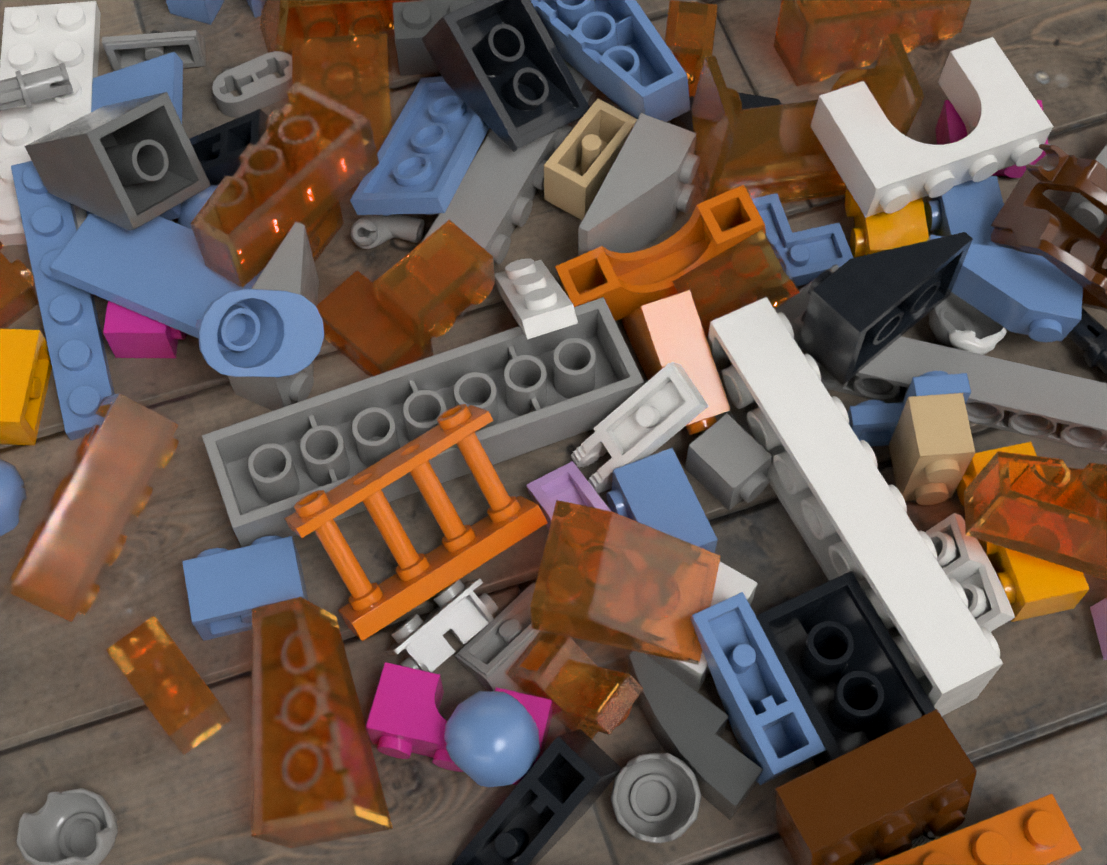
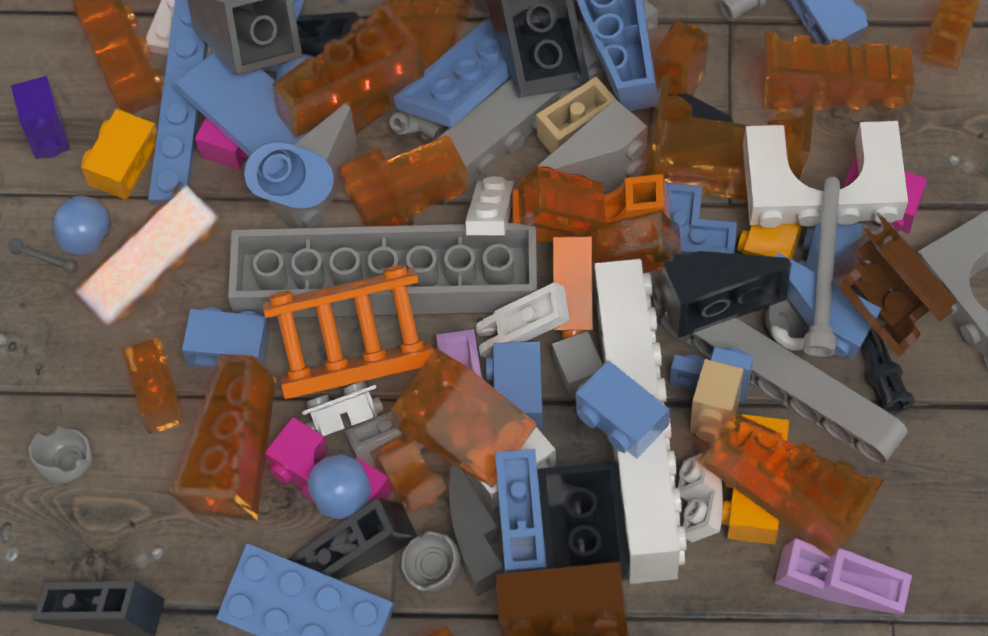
camera: 25 degrees right, 0 degrees up
none -> clear orange brick [518,166,606,237]
none -> medium blue brick [576,360,670,459]
none -> light grey piece [803,176,840,357]

